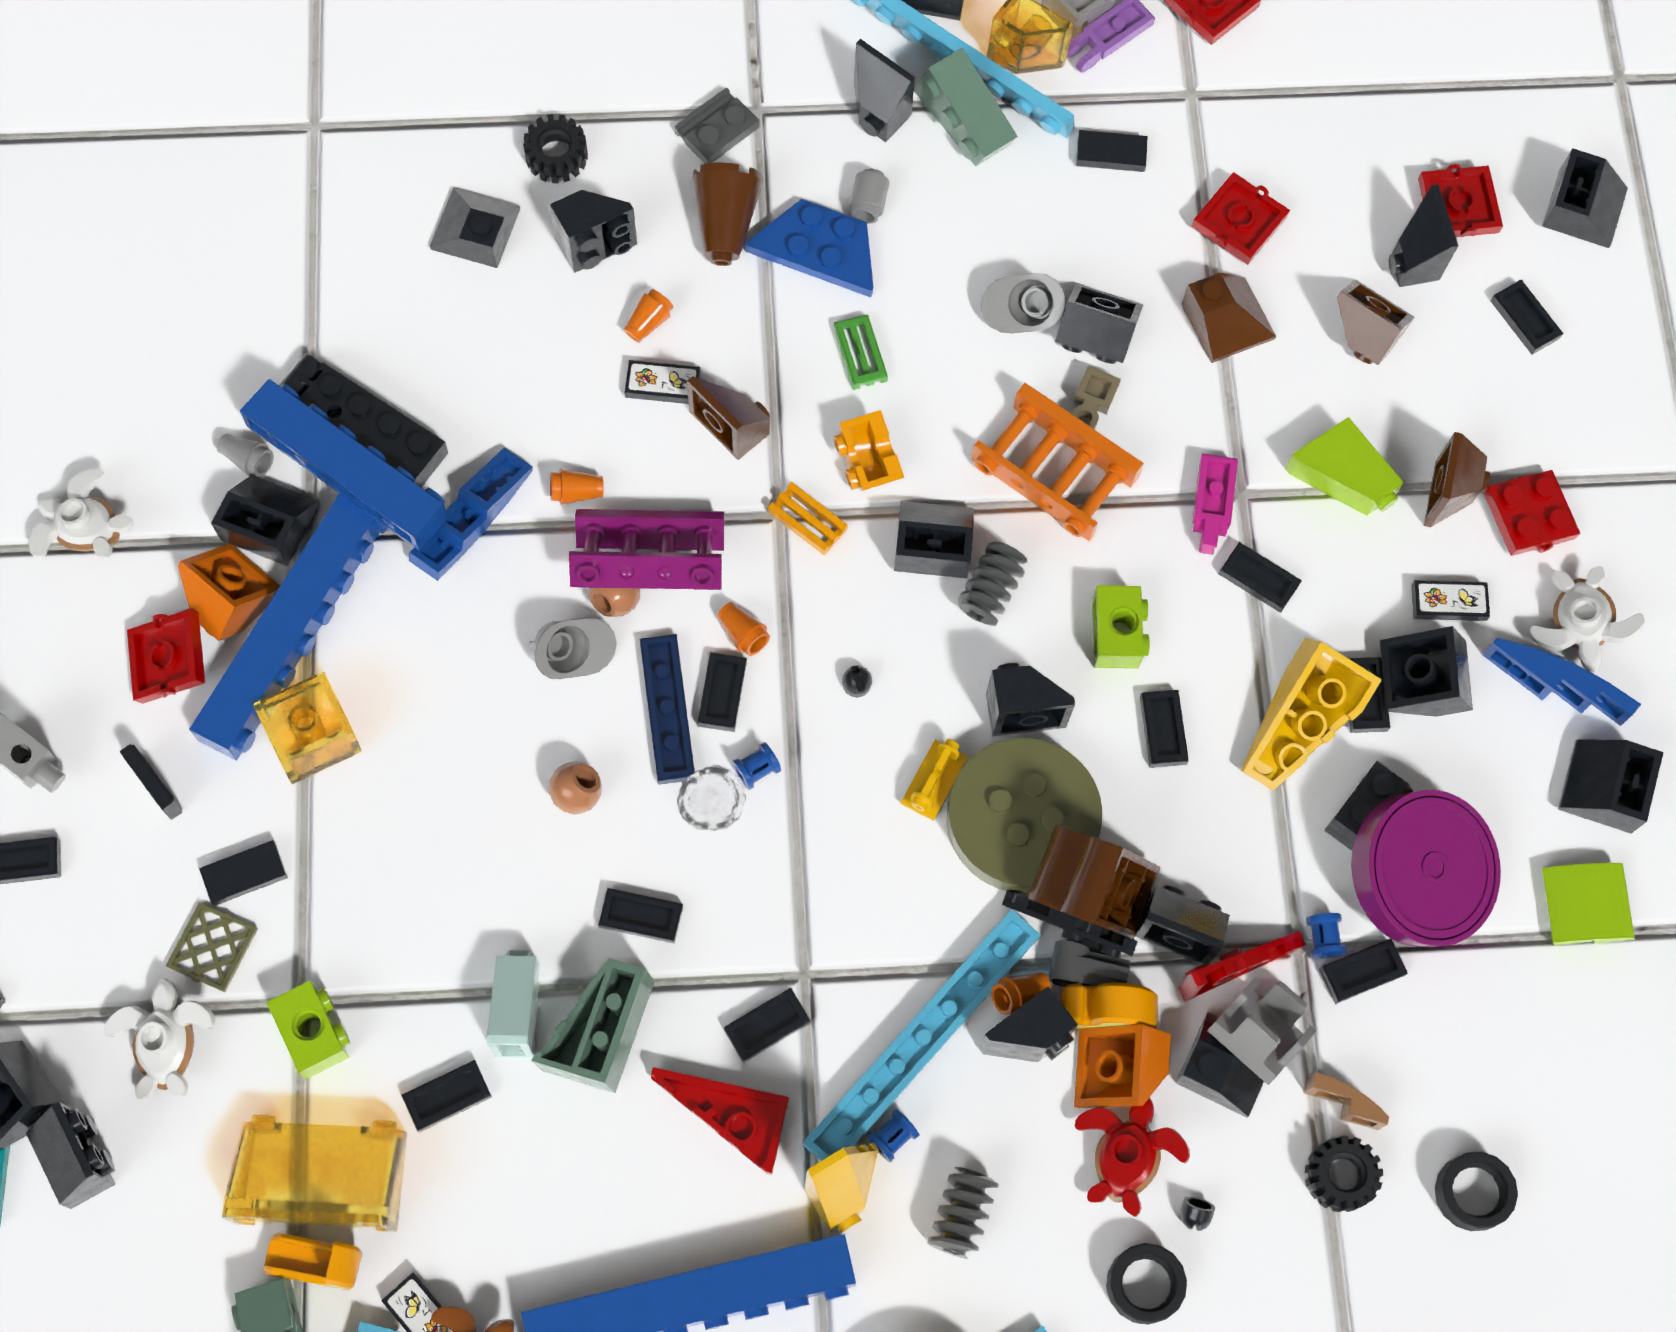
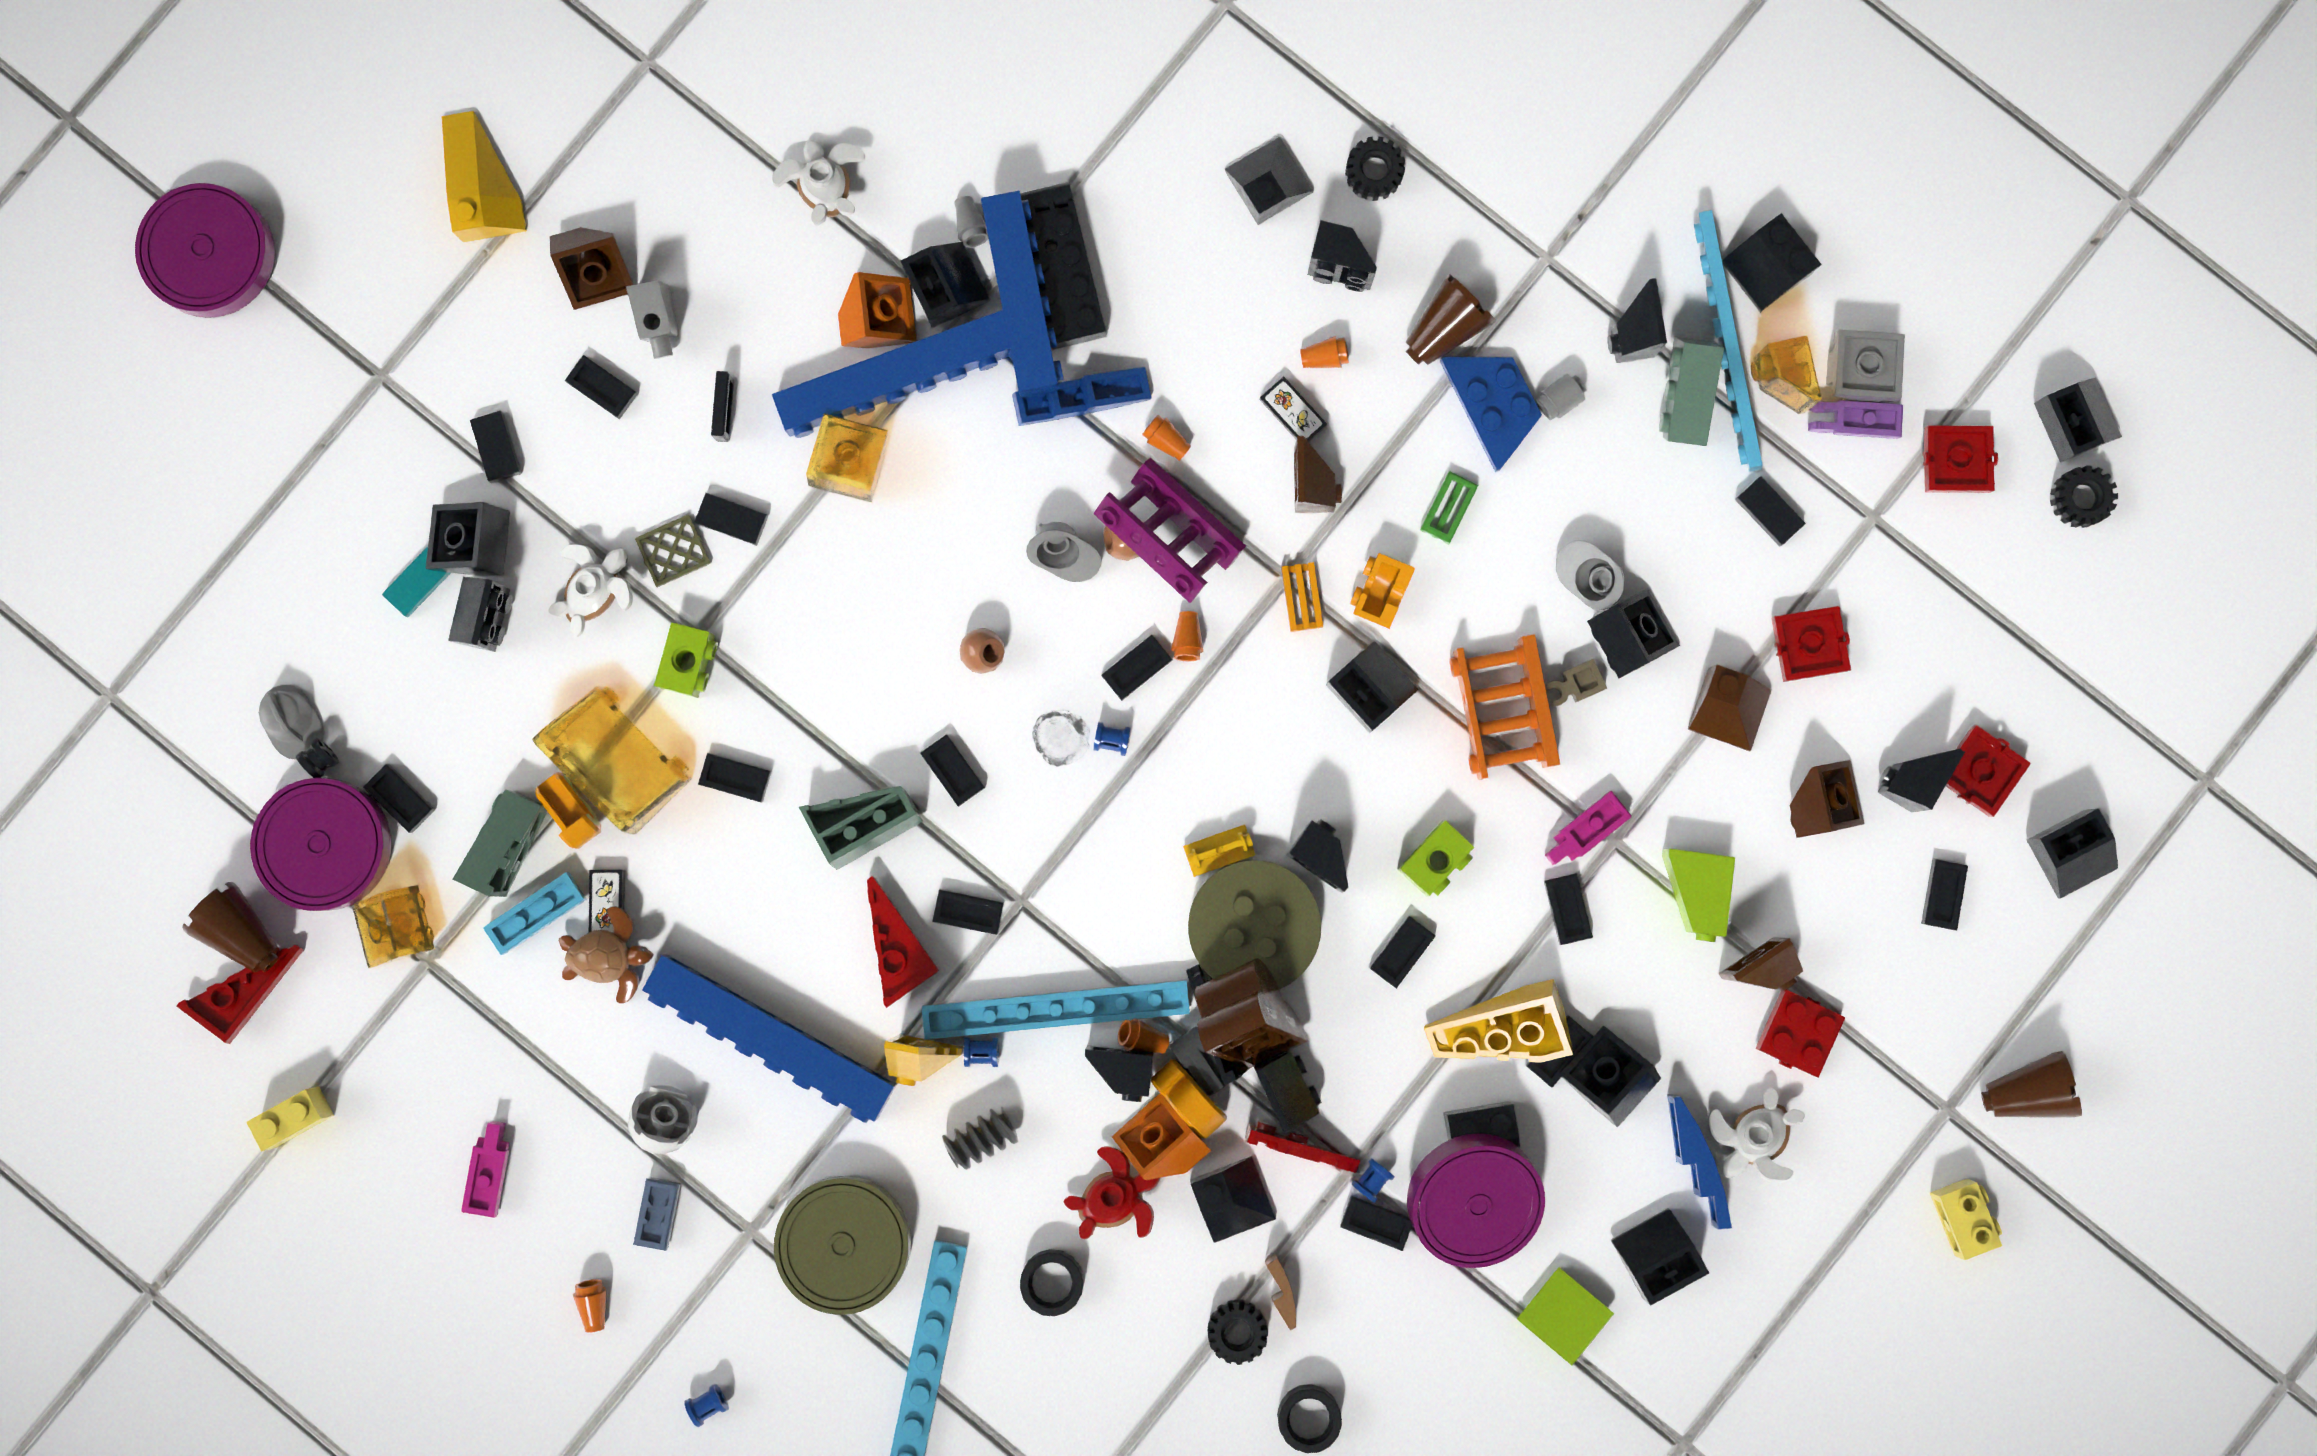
camera: 50 degrees right, 15 degrees up
red plate [127,609,205,704] -> none
light aqua slope [486,950,540,1058] -> none
dark blue tile [640,634,696,785] -> none
dark grey plate [674,87,760,164] -> none
black hinge [842,665,872,698] -> none
dark grey piece [958,541,1027,627] -> none
black hinge [1181,1197,1216,1231] -> none
light grey panel [1207,976,1317,1085] -> none
tile [1411,580,1490,621] -> none

